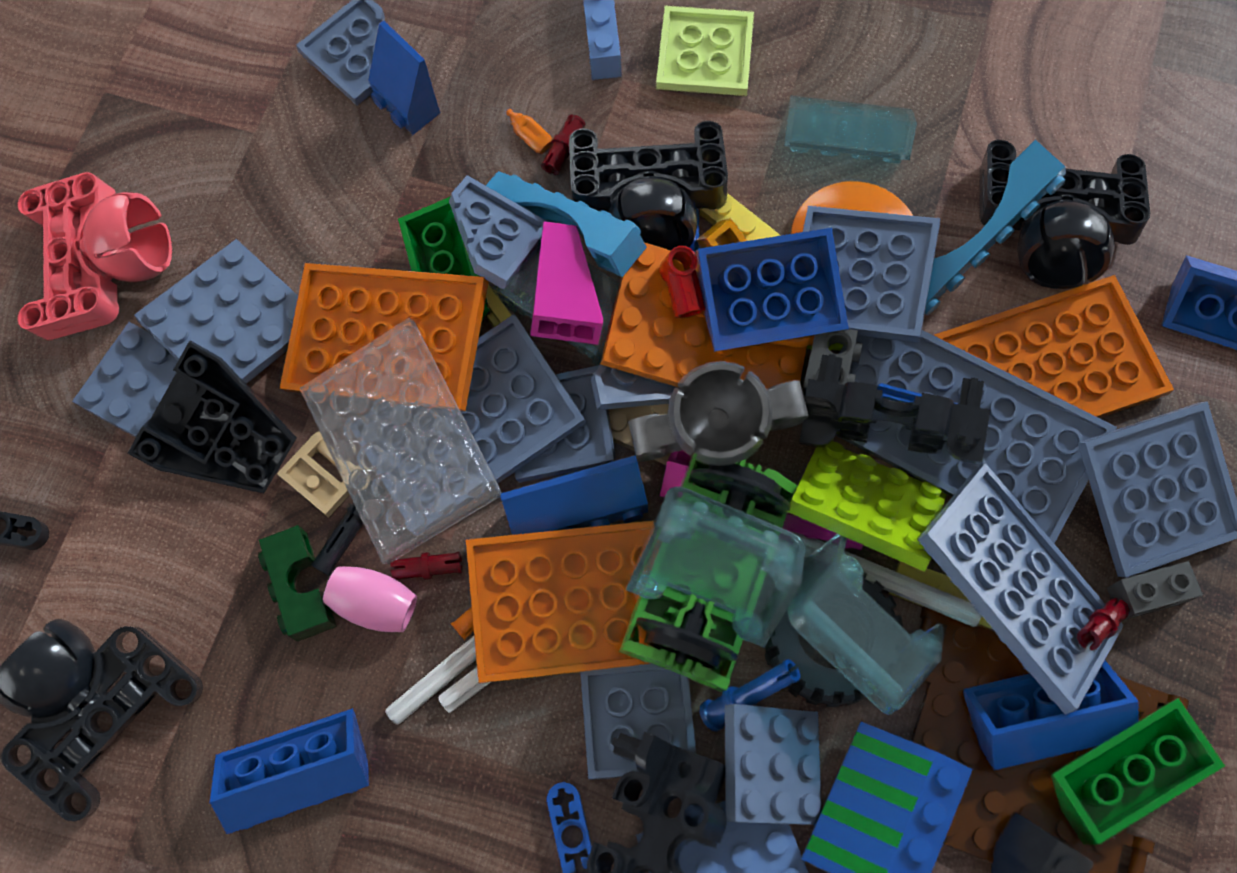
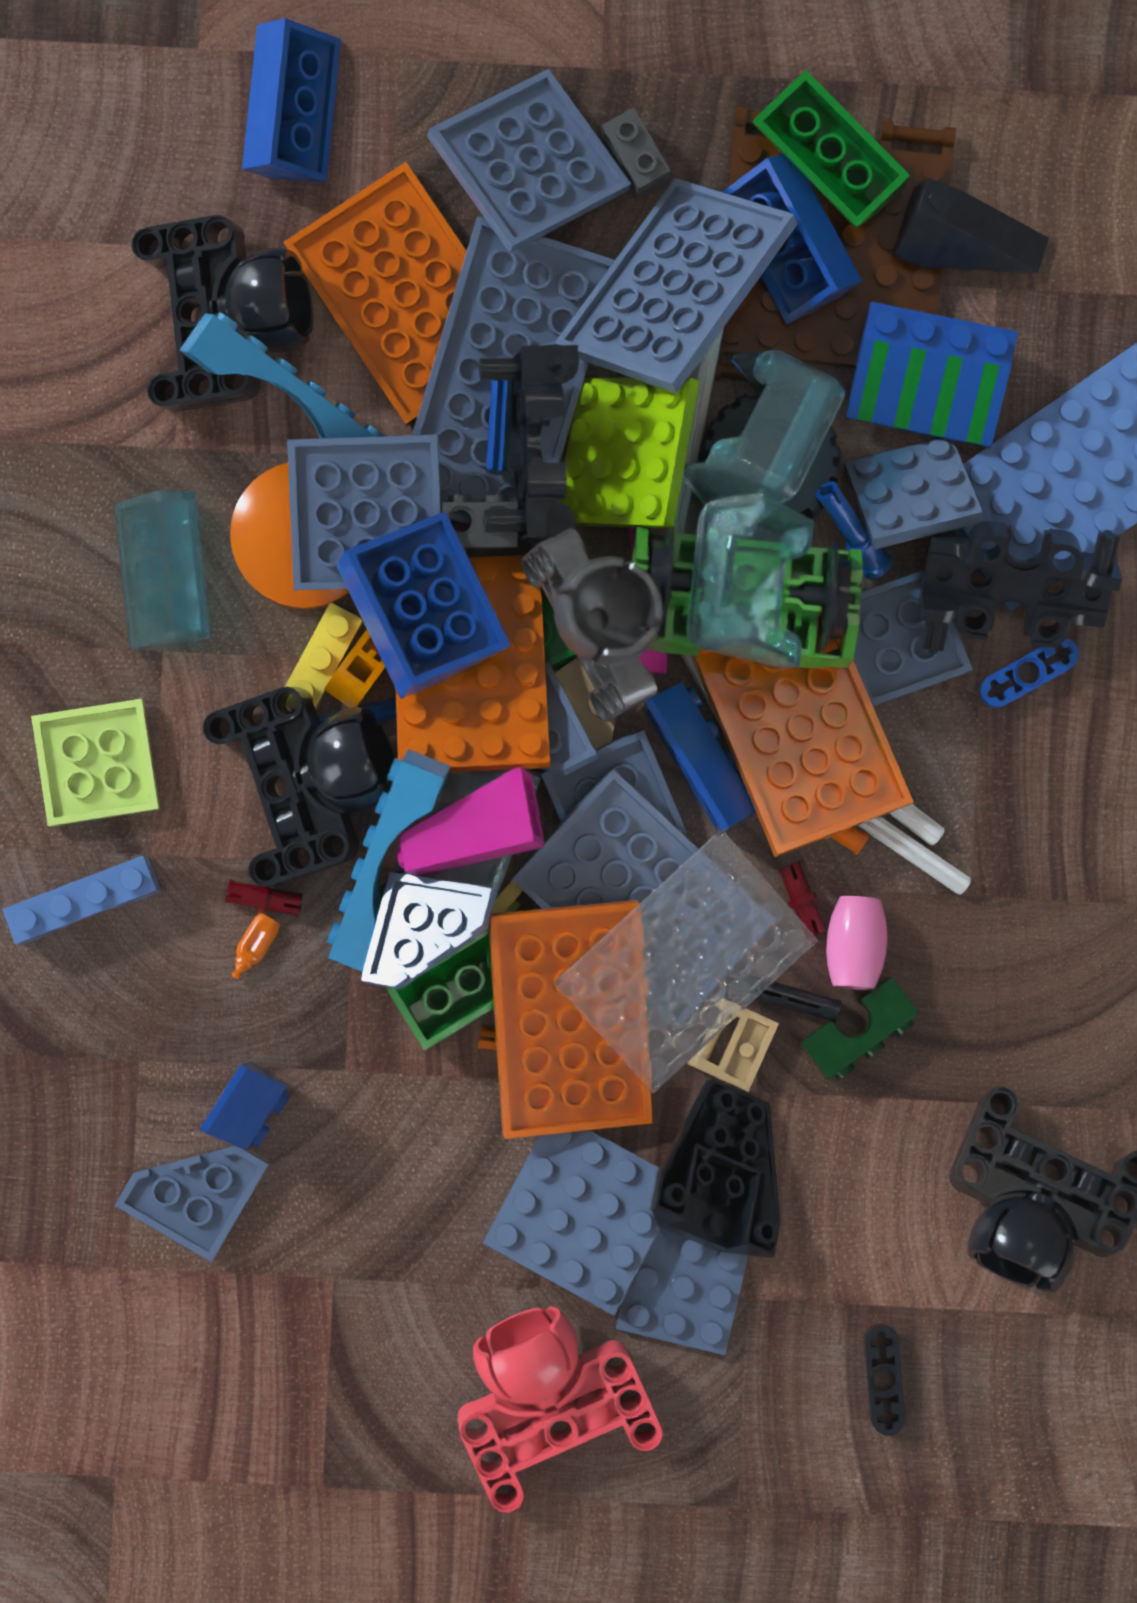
camera: 115 degrees left, 15 degrees up
blue slope [210,708,369,834] -> none
red piece [659,246,705,319] -> none
dark red pin [1077,598,1130,650] -> none

